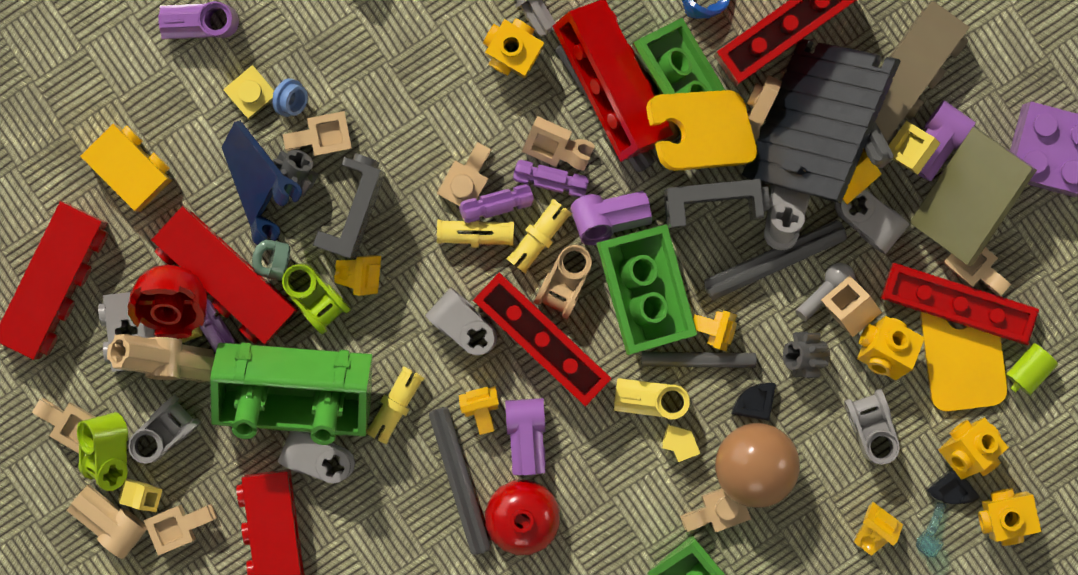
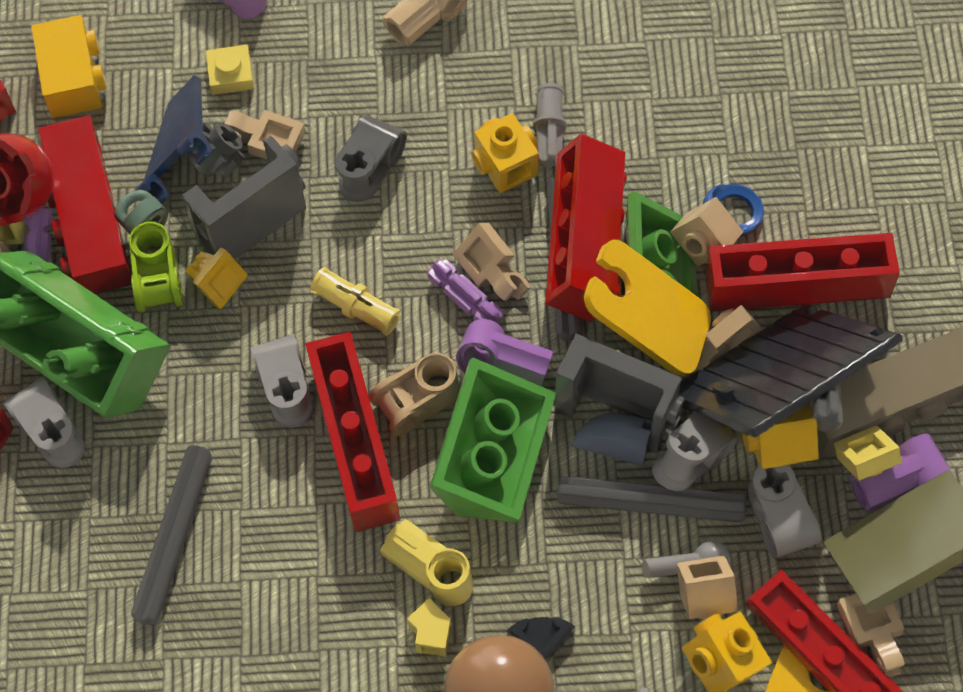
camera: 35 degrees right, 25 degrees down
medium blue plate [273,78,308,117] -> none
light yellow pin [367,366,425,444] -> none
tan plate [437,142,492,206] -> none
medium lavender axle [459,184,534,223] -> none
yellow brick [459,386,499,435] -> none
red cylinder [485,479,560,556] -> none
medium lavender piece [505,398,546,475] -> none
light yellow pin [506,199,572,274] -> none
dark grey piece [641,351,757,368] -> none
yellow brick [693,310,737,351] -> none
dark grey gear [783,332,830,378] -> none
none -> dark grey piece [335,115,407,202]
none -> sand blue brick [571,412,653,466]
none -> tan plate [670,197,744,267]

